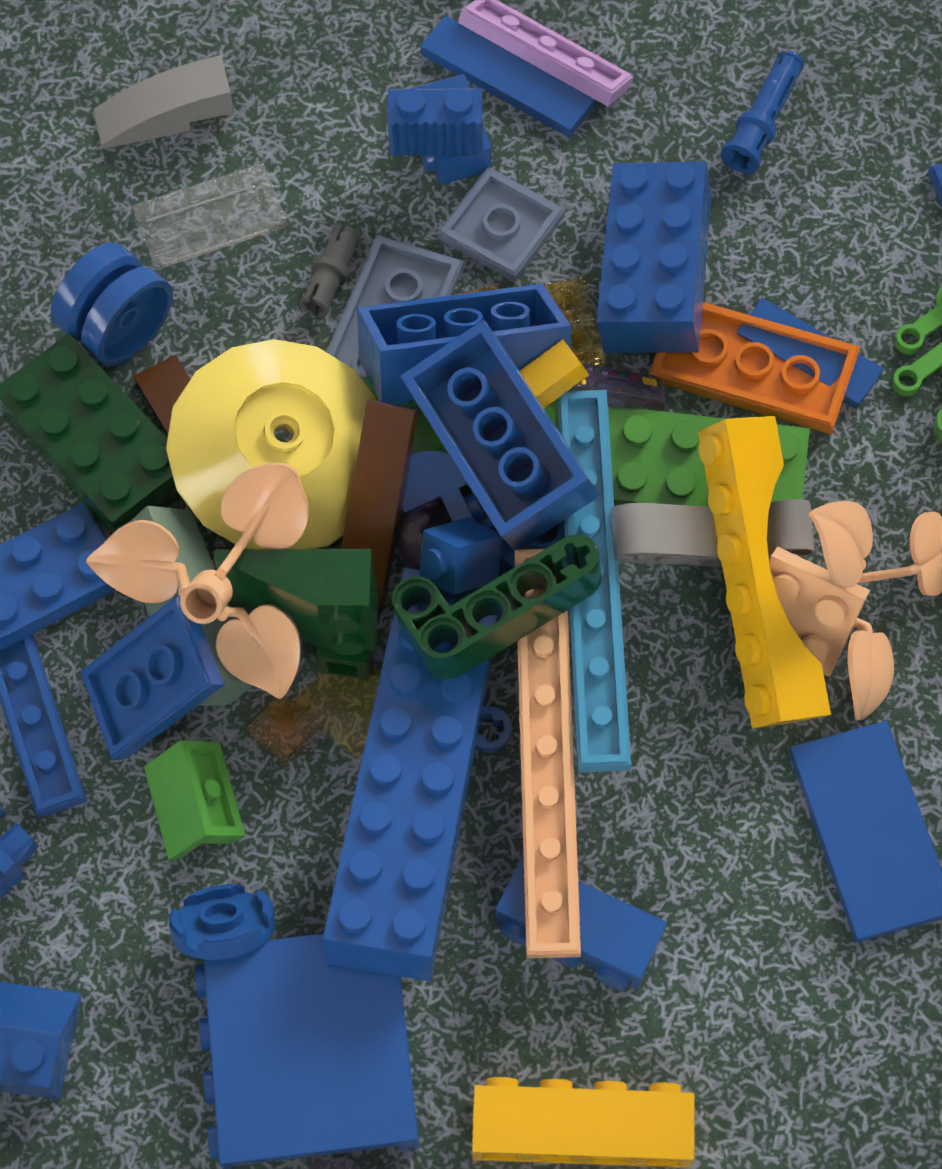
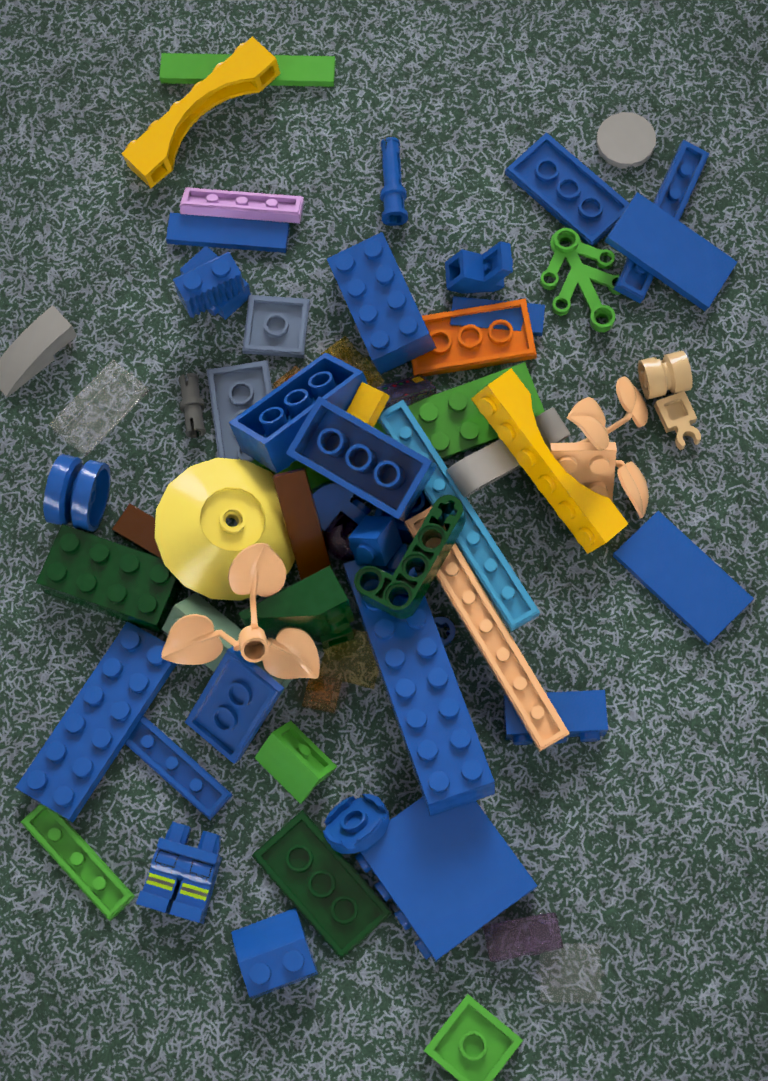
camera: 25 degrees left, 5 degrees up
yellow brick [472,1077,694,1168] -> none
none -> dark green tile [251,810,393,960]
none -> blue brick [445,241,513,294]

